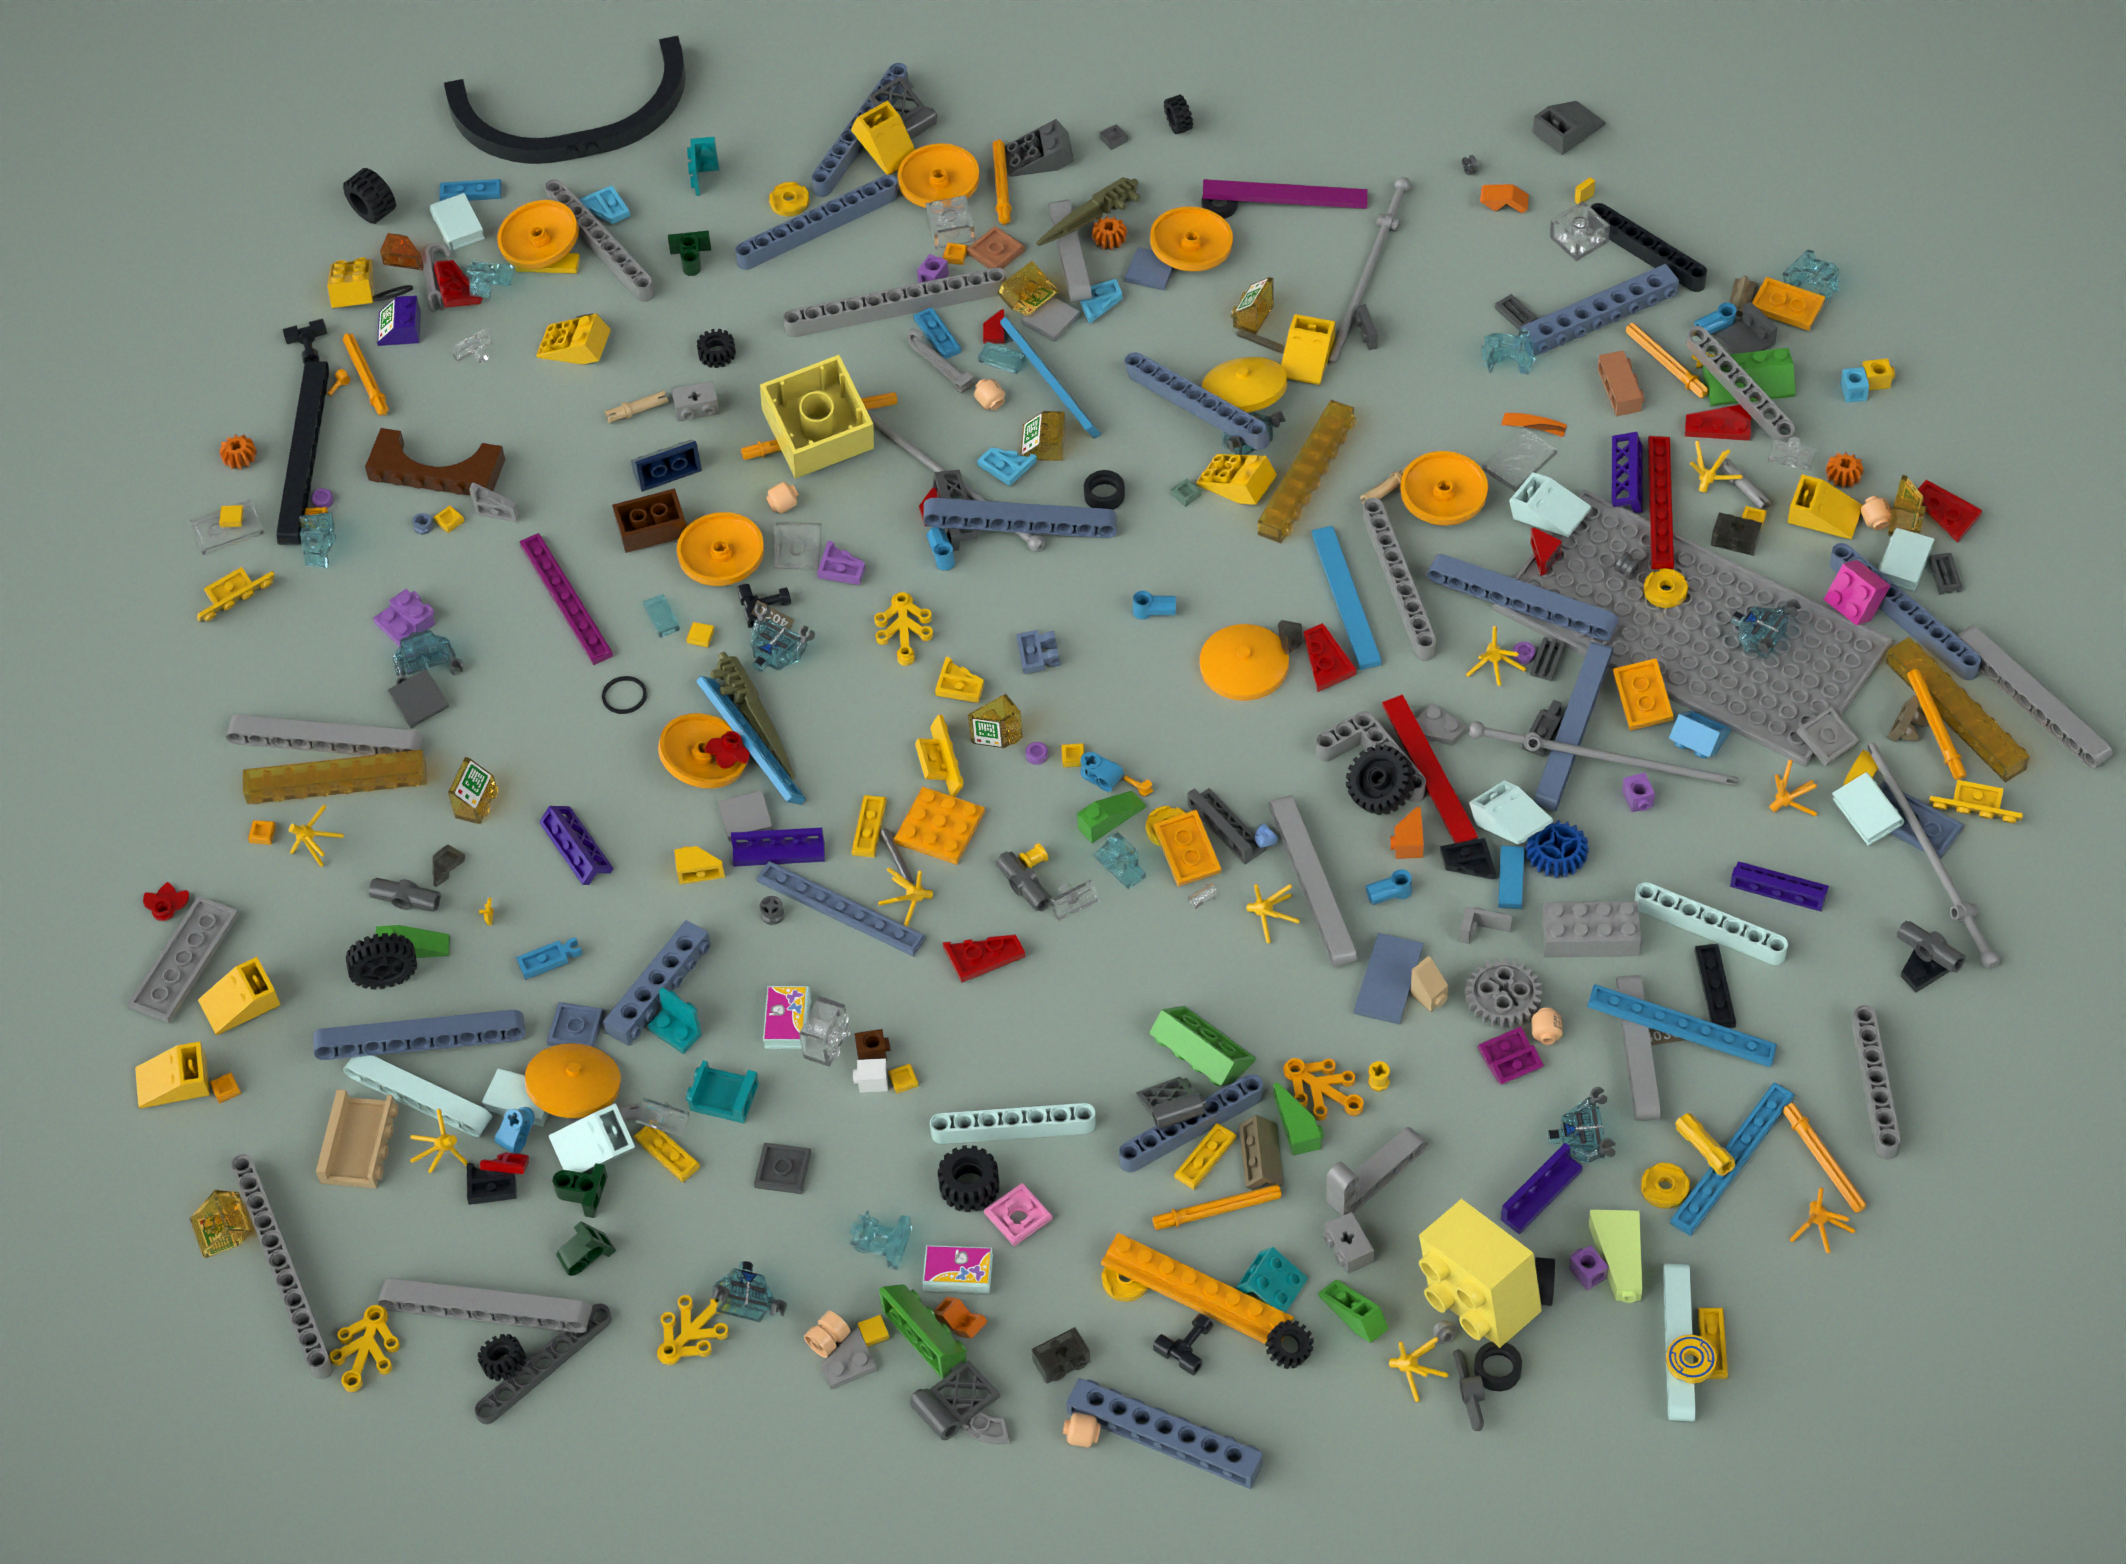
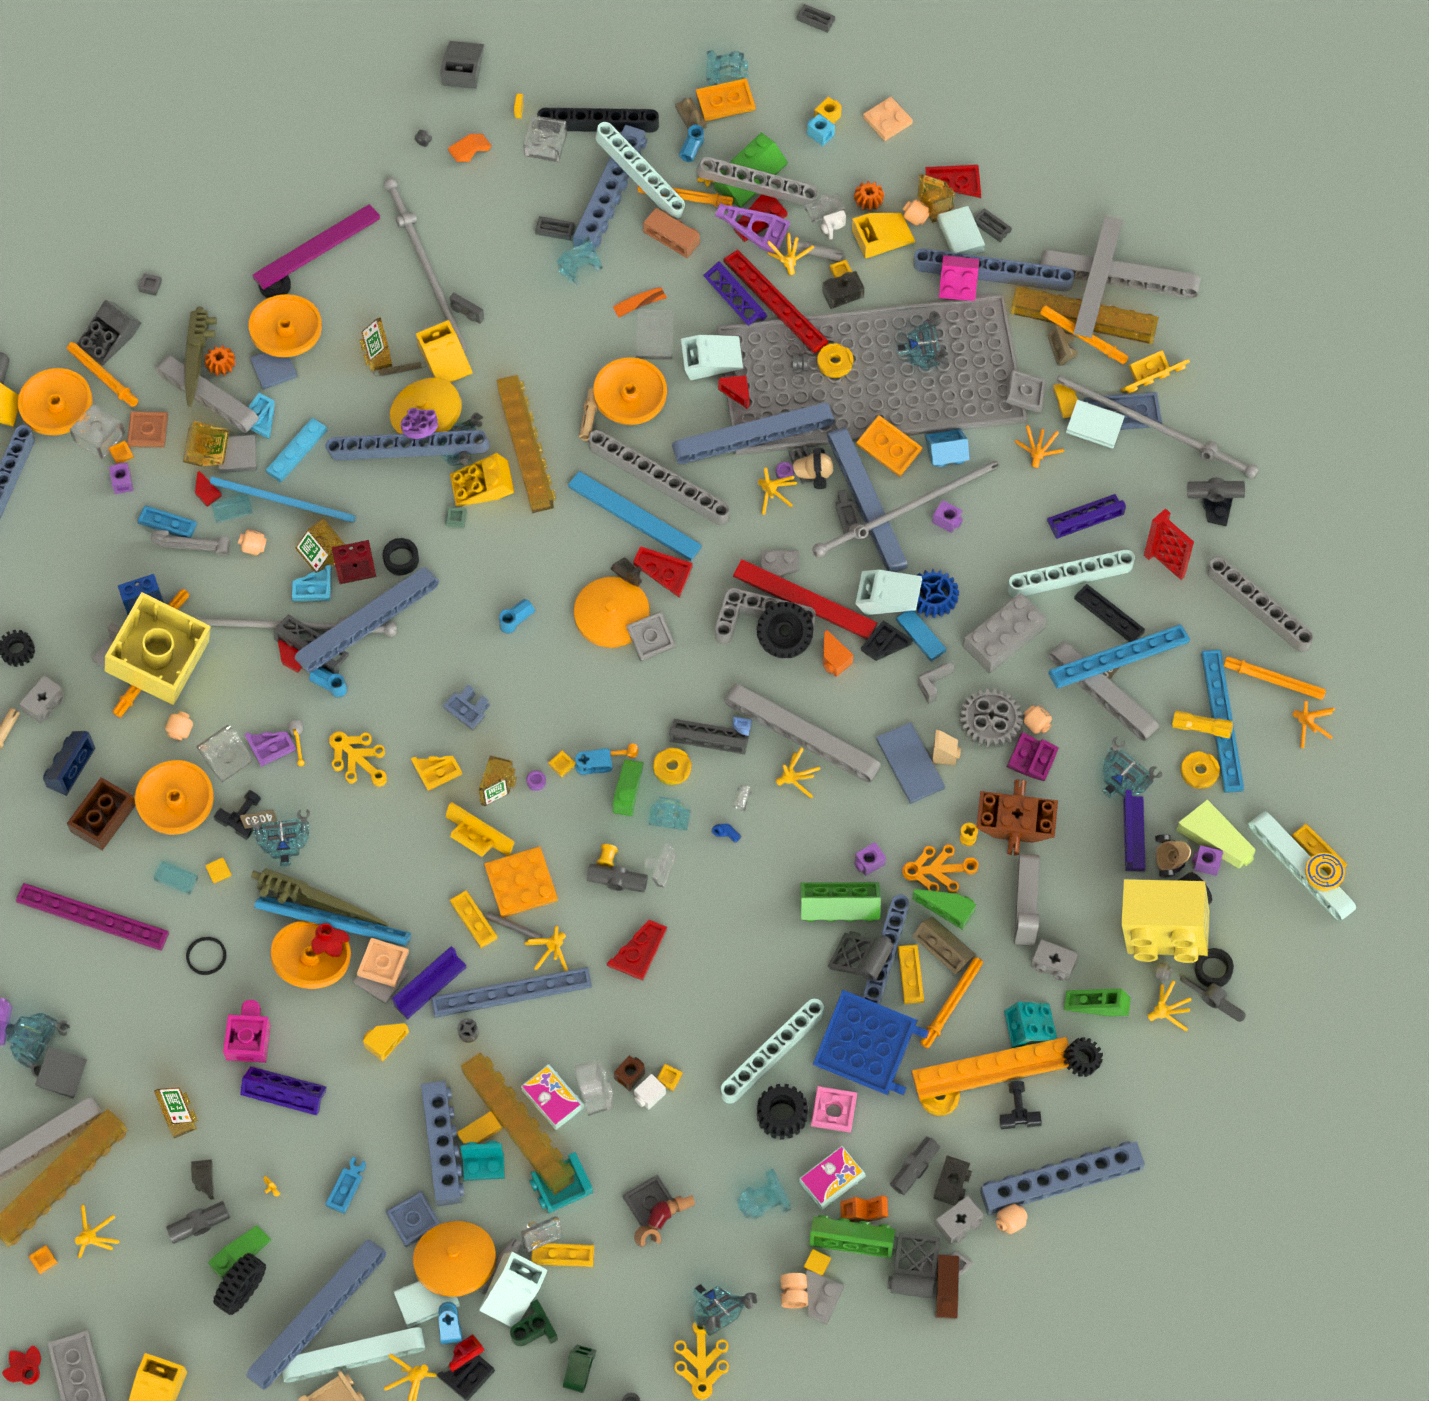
camera: 45 degrees left, 10 degrees up
light grey beam [783,268,1007,337] -> none
light orange plate [1153,809,1222,887] -> none
black tyre [1163,94,1193,134] -> none
dark azure piece [1365,869,1412,905] -> none
dark grey bracket [1716,301,1778,354] -> none
none -> blue window [117,574,164,615]
none -> dark pink brick [223,999,271,1063]
none -> medium azure plate [266,418,328,483]
none -> hinge [287,720,305,766]
none -> dark red window [331,540,377,584]
none -> light nougat plate [357,938,409,987]
none -> medium lavender tile [401,408,438,439]
none -> yellow tile [457,1111,502,1145]
none -> clear yellow brick [461,1052,575,1196]
none -> light aqua beam [595,122,685,219]
none -> light grey tile [626,612,676,661]
none -> medium nougat piece [634,1195,695,1247]
none -> blue arm [712,824,741,843]
none -> medium lavender plate [715,203,790,254]
none -> tan cap [793,448,833,489]
none -> dark grey tile [797,4,835,33]
none -> blue plate [813,990,929,1095]
none -> white bracket [821,210,846,240]
none -> medium lavender brick [854,842,886,876]
none -> light nougat plate [863,97,913,141]
none -> dark grey piece [890,1136,940,1195]
none -> light grey brick [935,1196,984,1244]
none -> reddish brown slope [935,1255,959,1319]
none -> dark orange slope [976,779,1058,856]
none -> light grey tile [1074,216,1123,338]
none -> red fence [1144,508,1194,580]
none -> tan cap [1155,834,1191,878]

